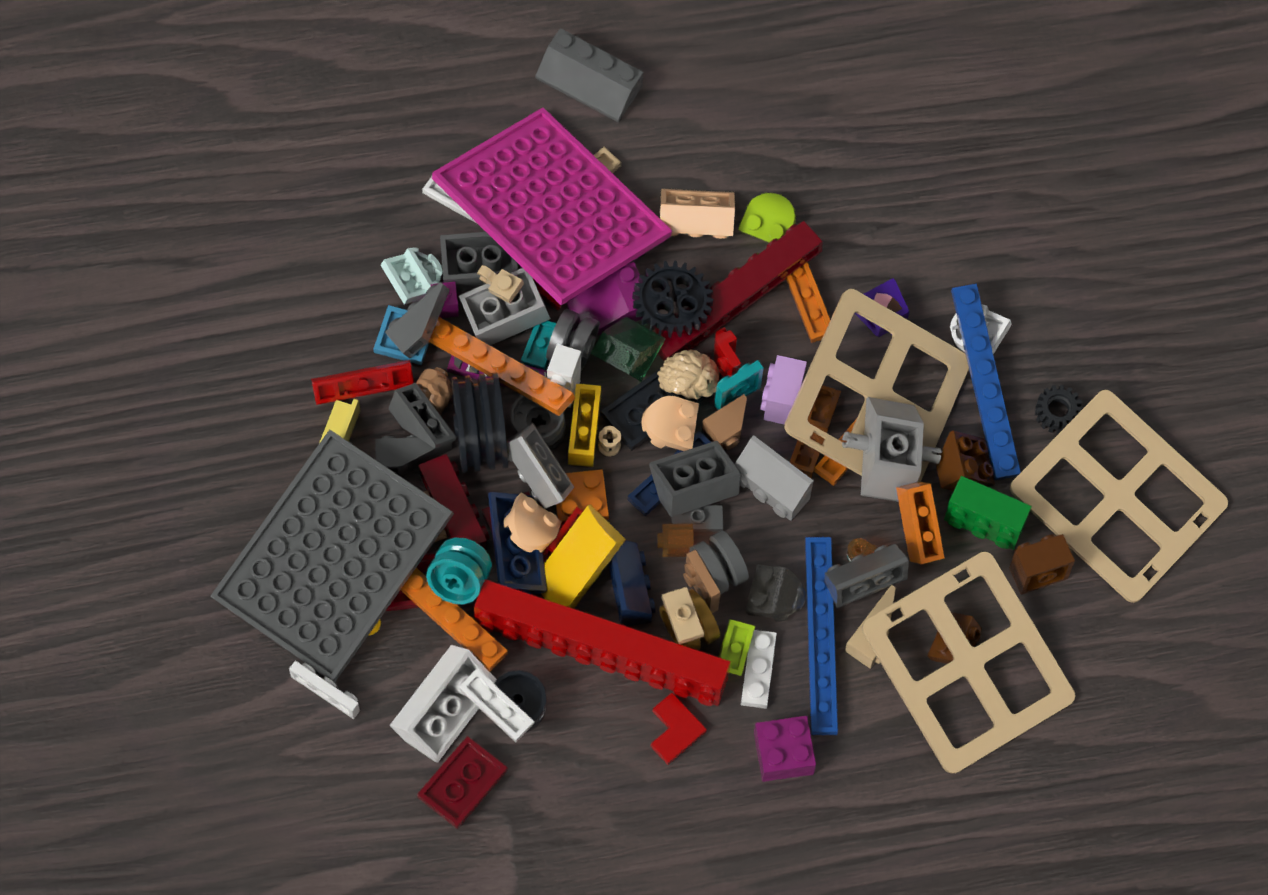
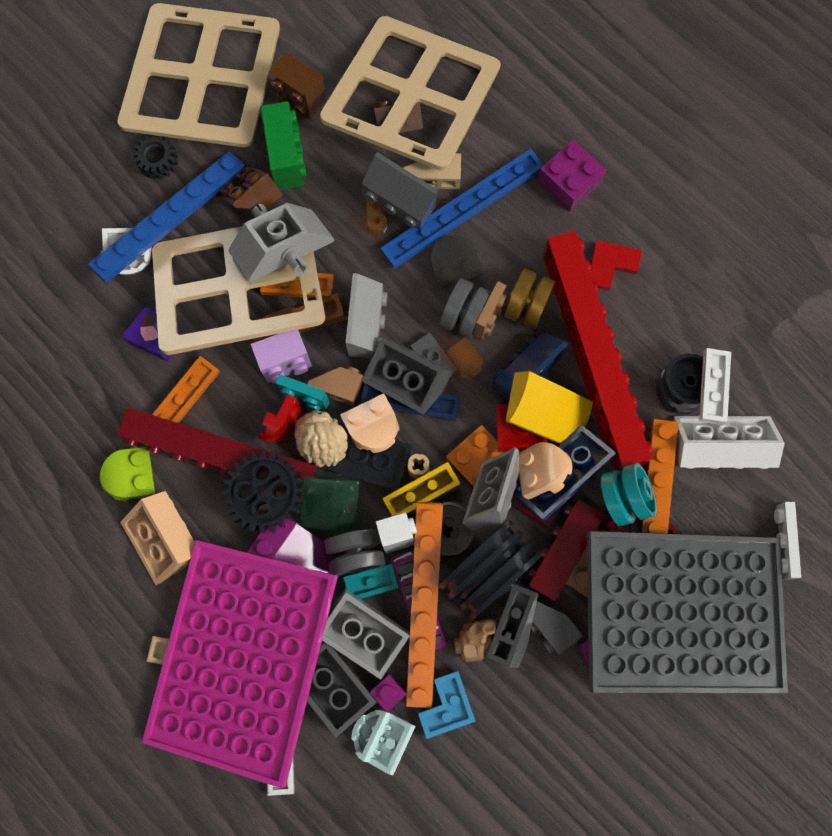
camera: 120 degrees left, 10 degrees up
red plate [311,360,414,405] -> none
light yellow panel [320,399,360,442] -> none
dark grey slope [385,282,450,358] -> none
dark red plate [417,736,508,829] -> none
tan plate [477,265,524,304] -> none
dark grey slope [536,28,643,122] -> none
tan plate [662,587,704,644] -> none
lime plate [719,619,755,676] -> none
white plate [741,630,776,709] -> none
orange brick [896,482,945,564] -> none

